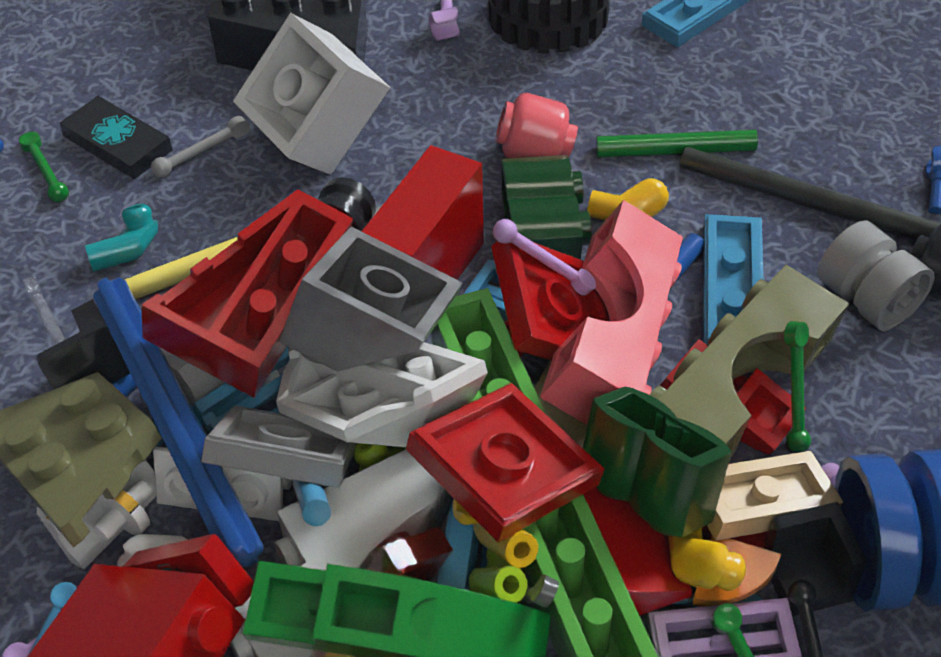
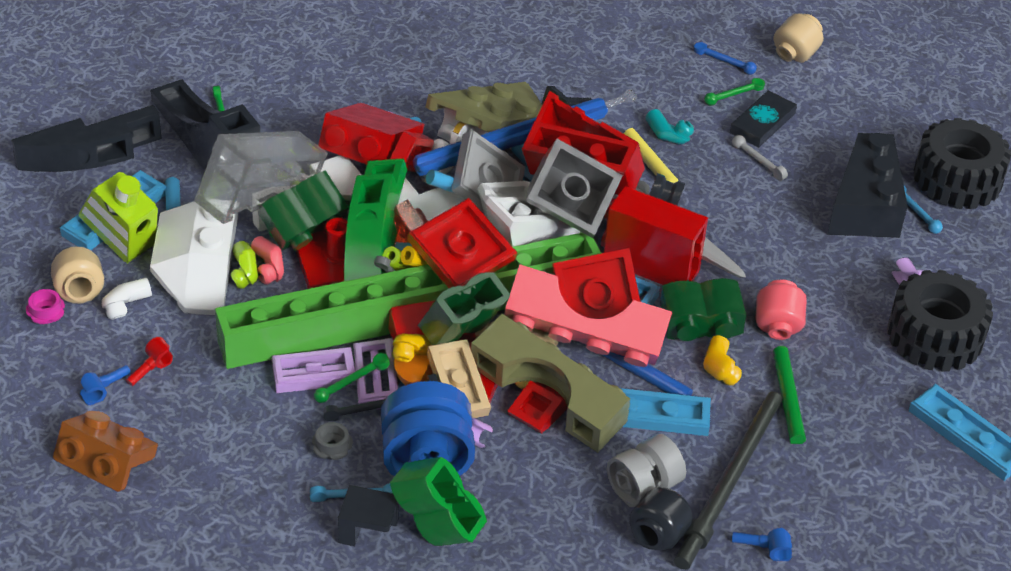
camera: 85 degrees right, 5 degrees down
white brick [233,13,391,174] -> none
lavender hinge [493,219,596,296] -> none
green hinge [784,321,811,453] -> none

